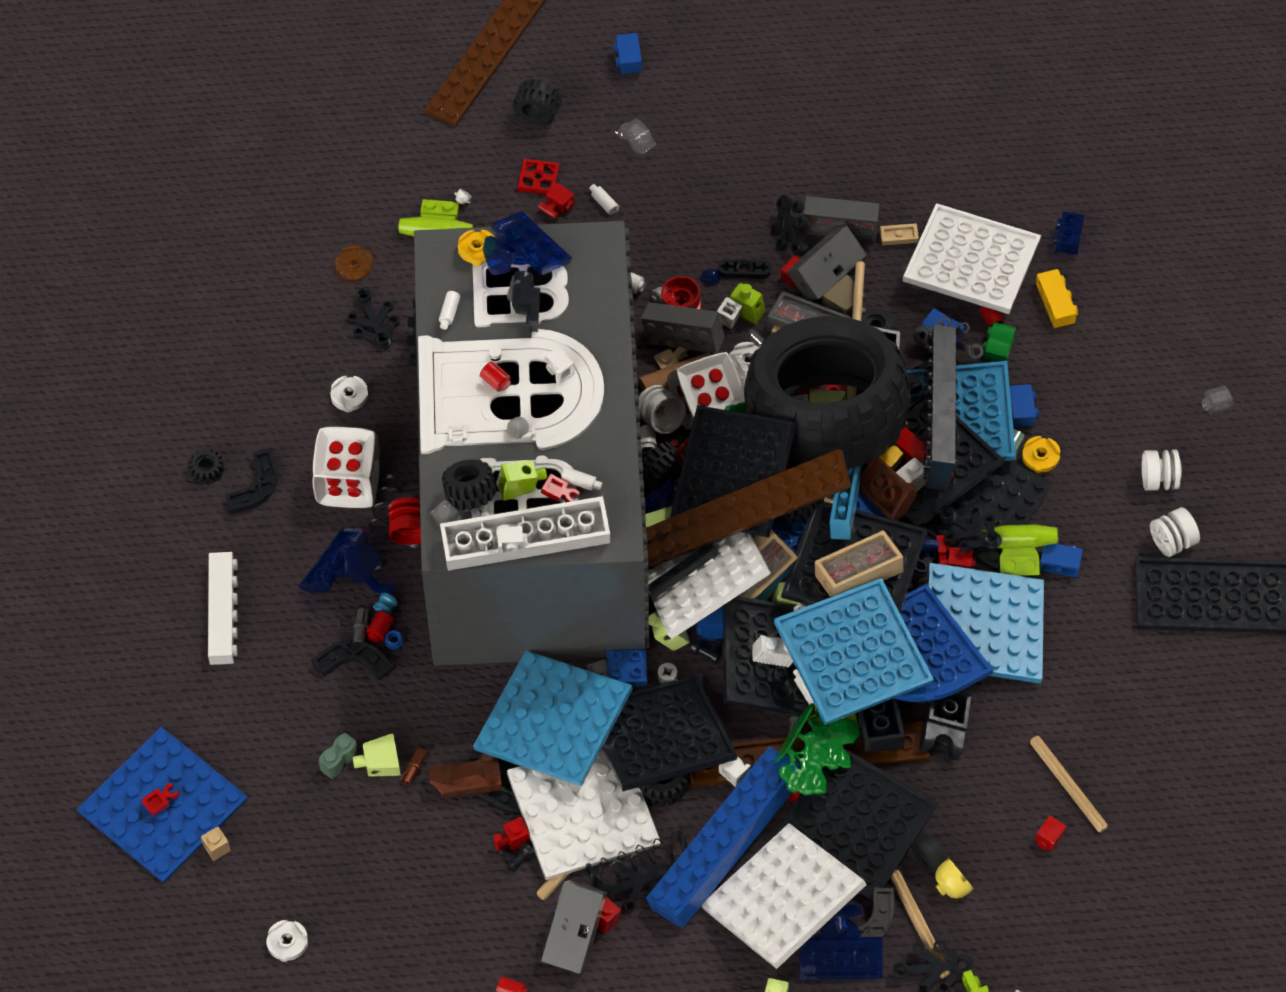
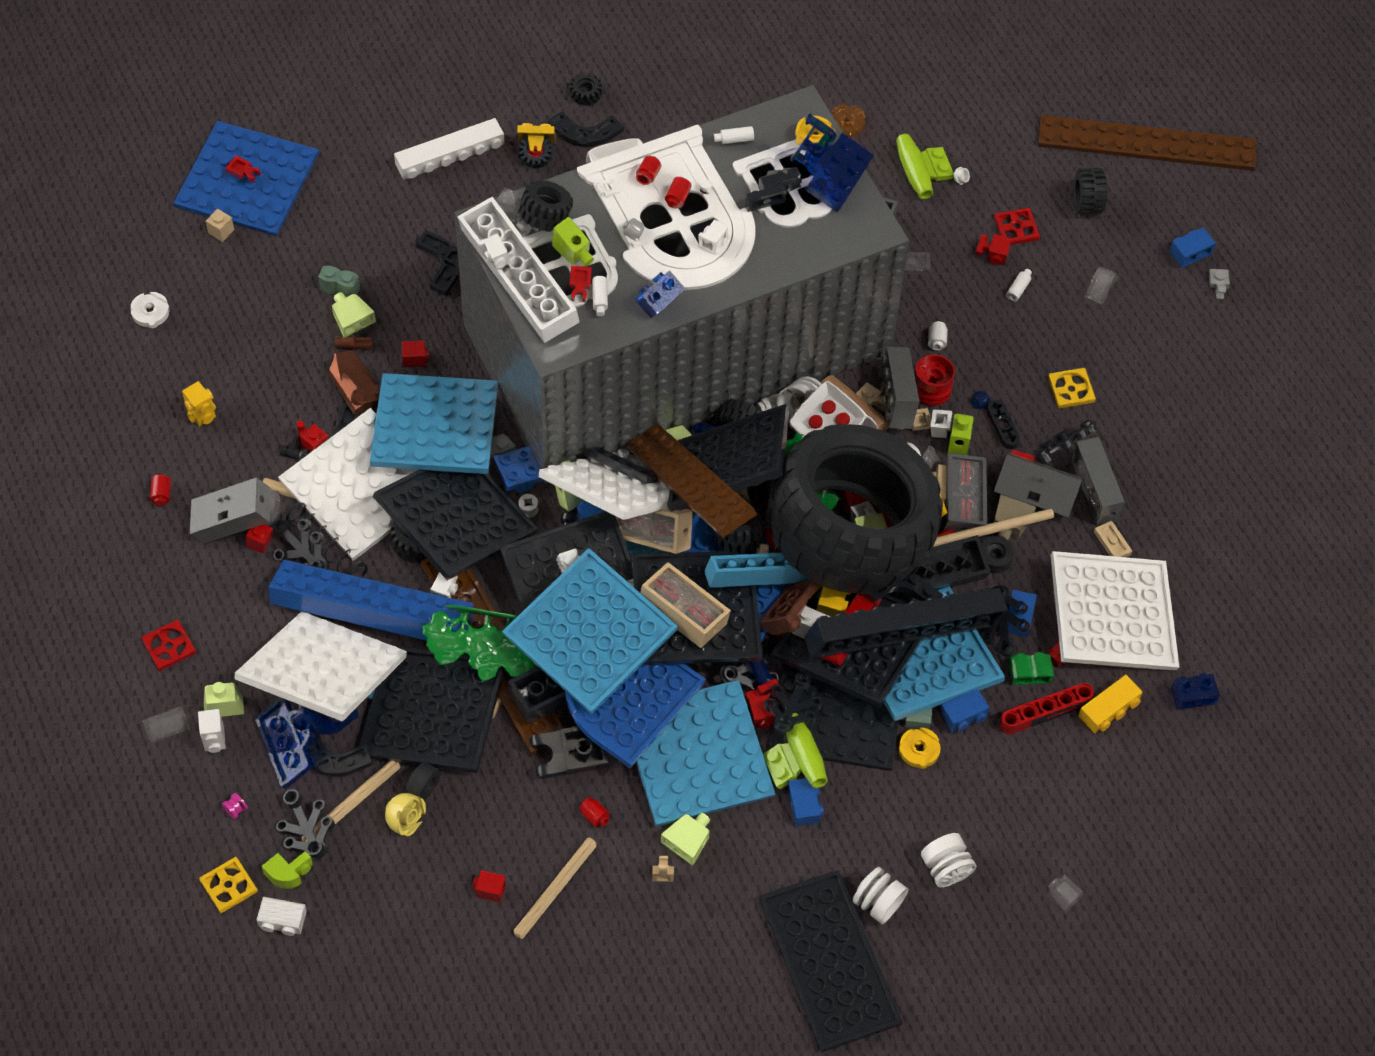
camera: 65 degrees right, 0 degrees up
none -> yellow brick [182,381,216,427]
none -> red brick [402,340,430,367]
none -> plate [517,123,556,168]
none -> red brick [579,797,610,828]
none -> clear blue brick [635,270,686,318]
none -> red brick [636,156,662,185]
none -> tan plate [652,856,674,882]
none -> yellowish green torso [661,813,710,865]
none -> red beam [1000,683,1094,735]
none -> yellow piece [1048,368,1096,409]
none -> light grey plate [1209,269,1230,299]

